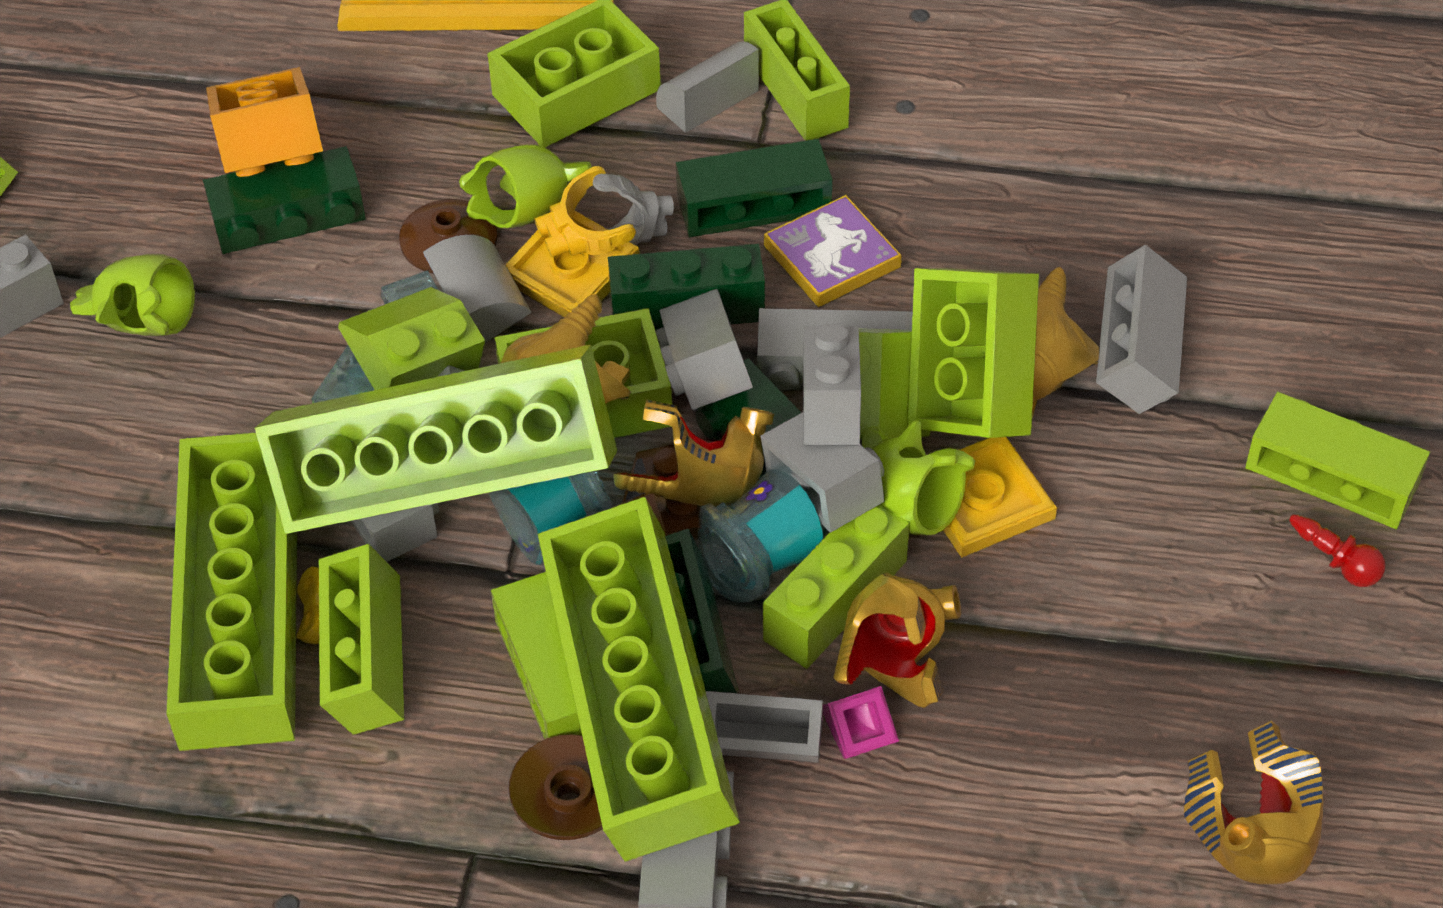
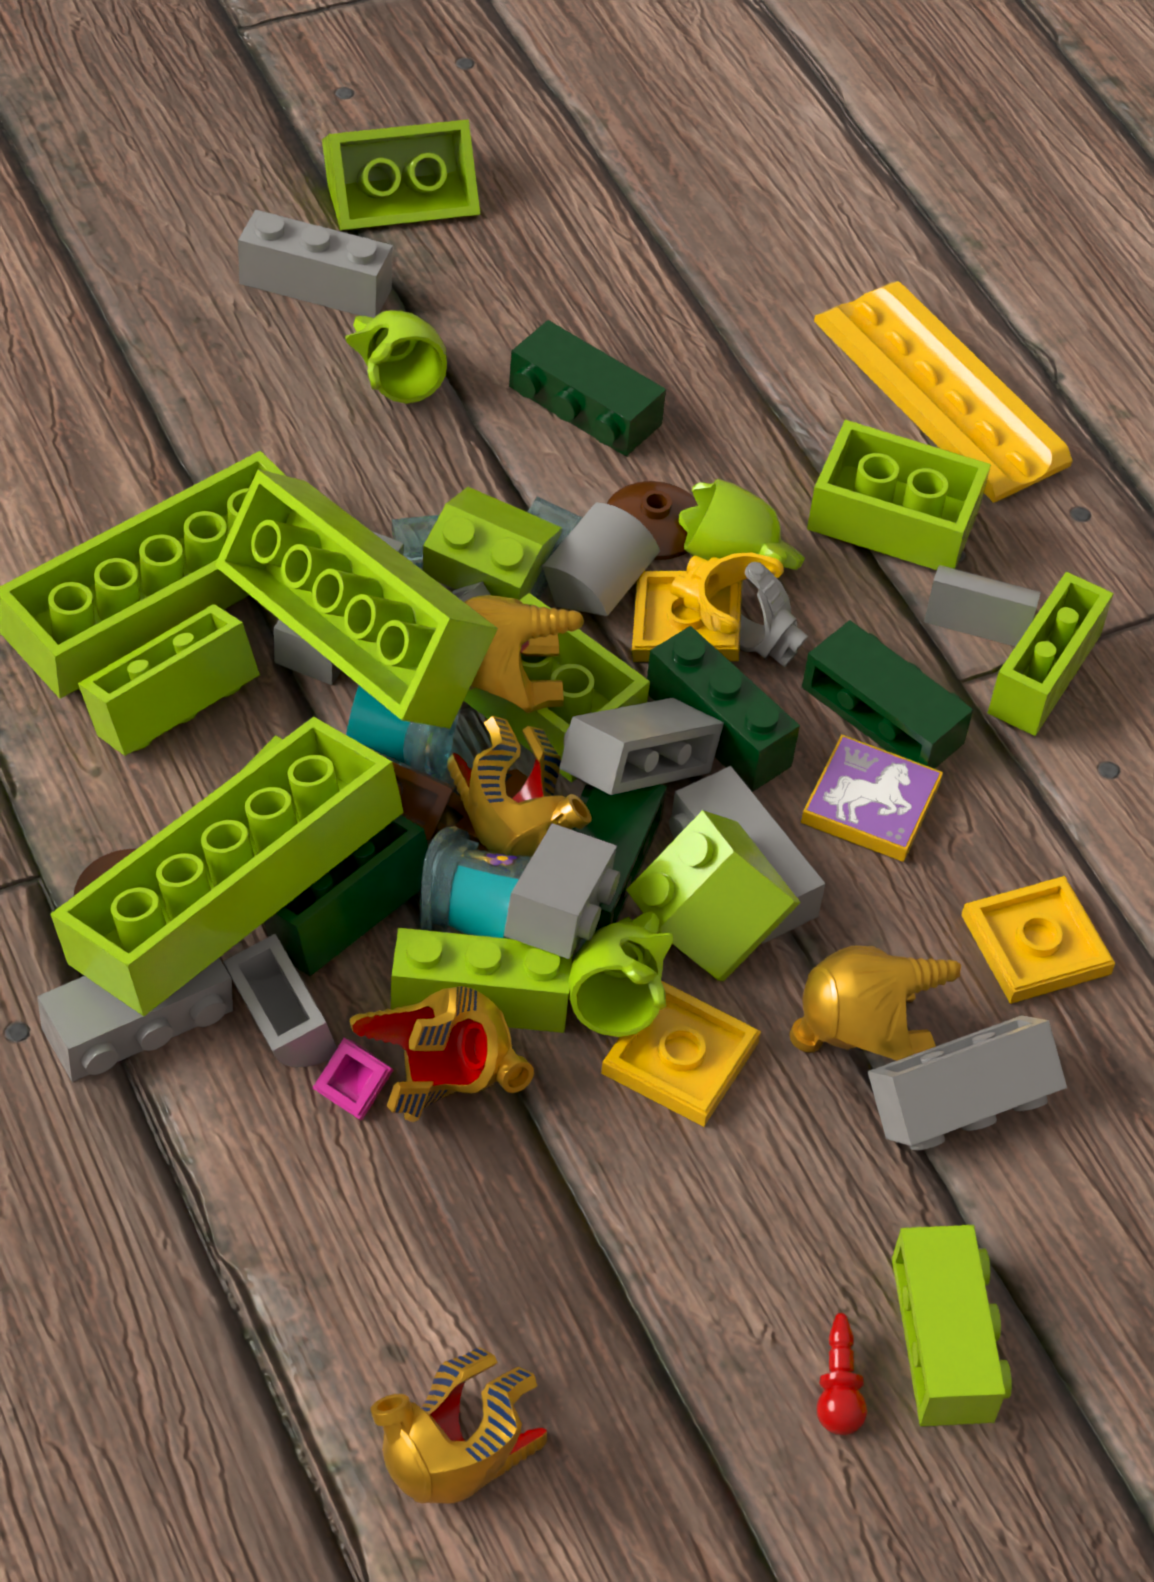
camera: 50 degrees right, 0 degrees up
light orange brick [206,67,323,177] -> none
light grey brick [803,324,861,445] -> none
lime brick [908,268,1039,438] -> none
none -> yellow tile [961,876,1115,1004]

